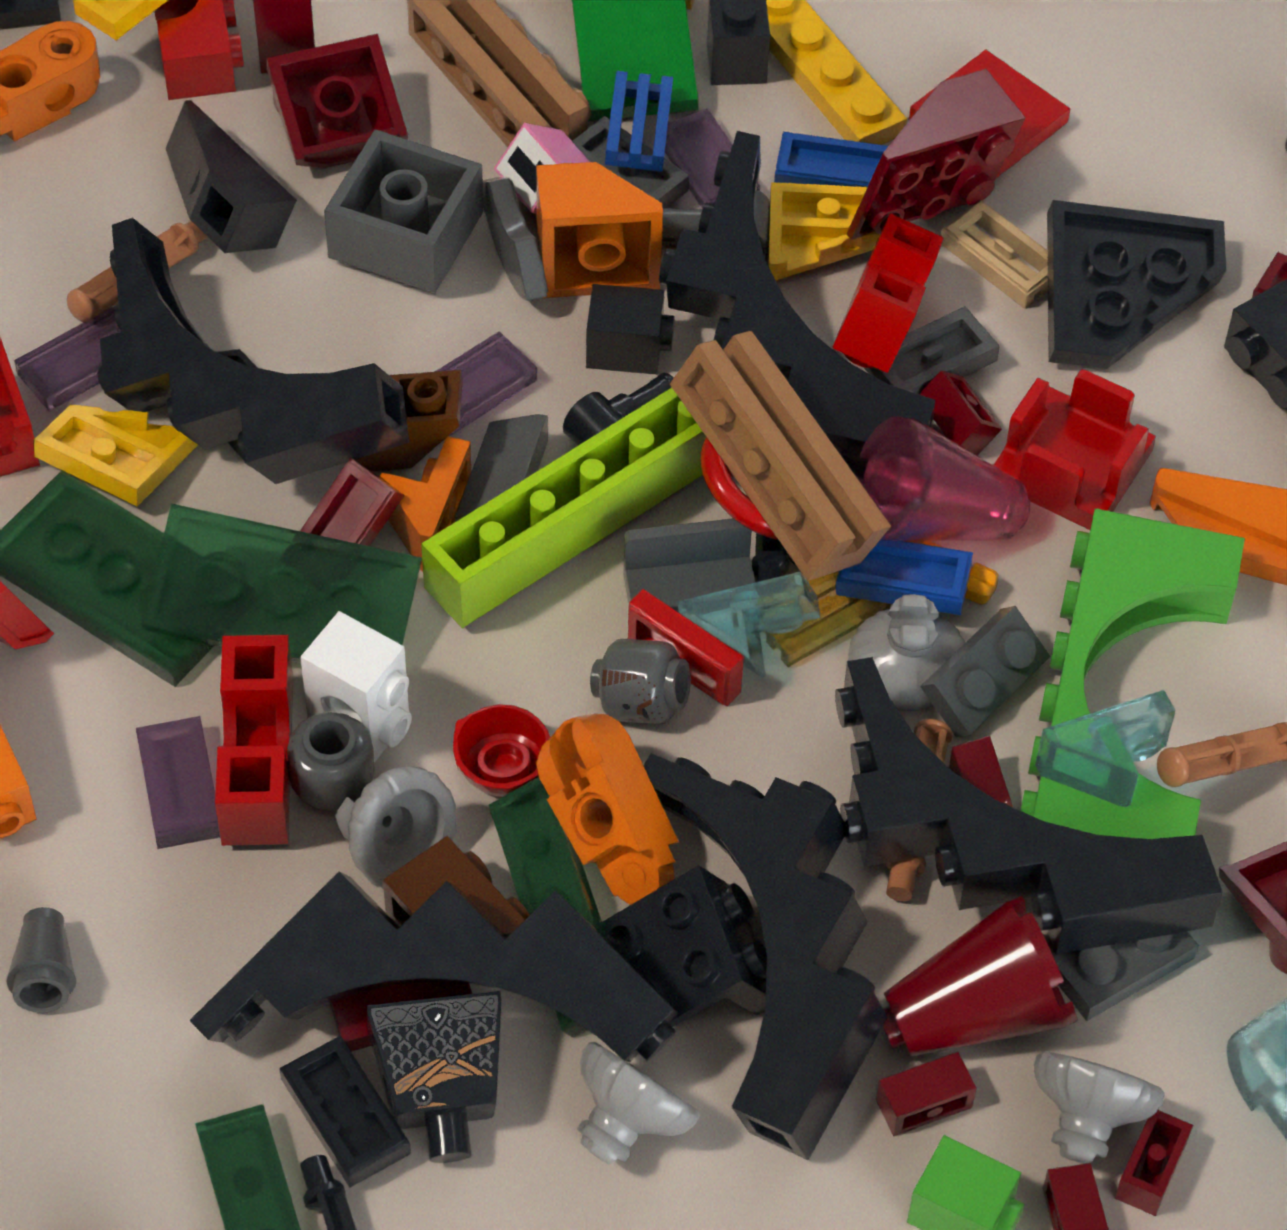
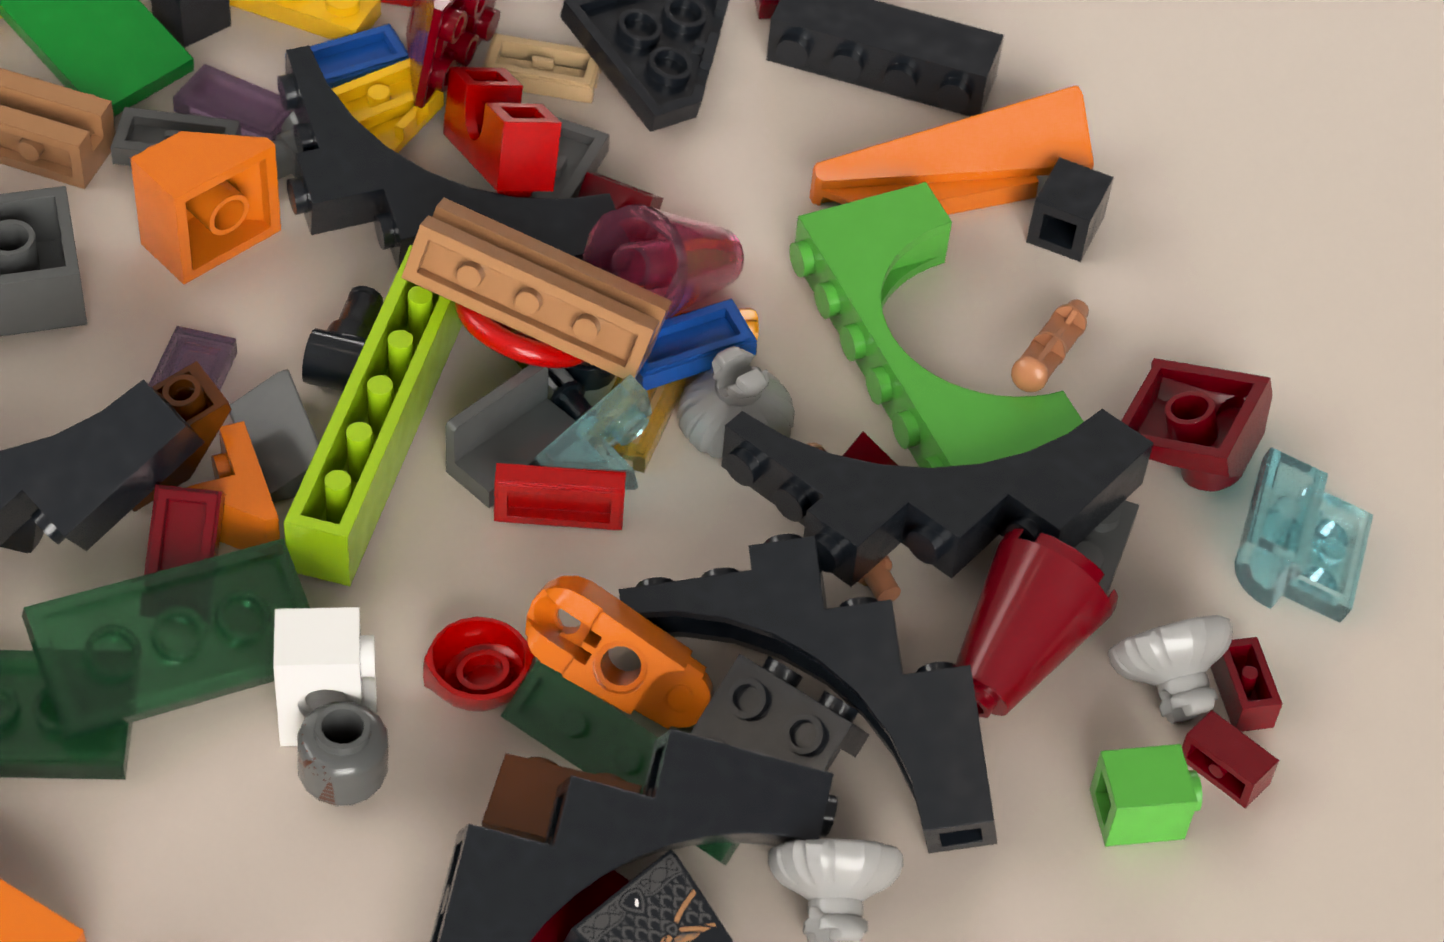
camera: 40 degrees left, 5 degrees down
clear purple tile [136,716,220,849] -> none
red arch [215,635,294,846] -> none
light grey hair [335,766,457,888] -> none
dark grey tile [483,177,549,301] -> none
brick [494,123,590,214] -> none
black brick [586,284,675,375] -> none
dark grey head [590,639,691,724] -> none
blue tile [605,71,673,172] -> none
dark red piece [876,1052,977,1136] -> none
dark grey plate [920,606,1051,737] -> none
red panel [989,369,1156,530] -> none
clear light blue slope [1035,690,1176,807] -> none

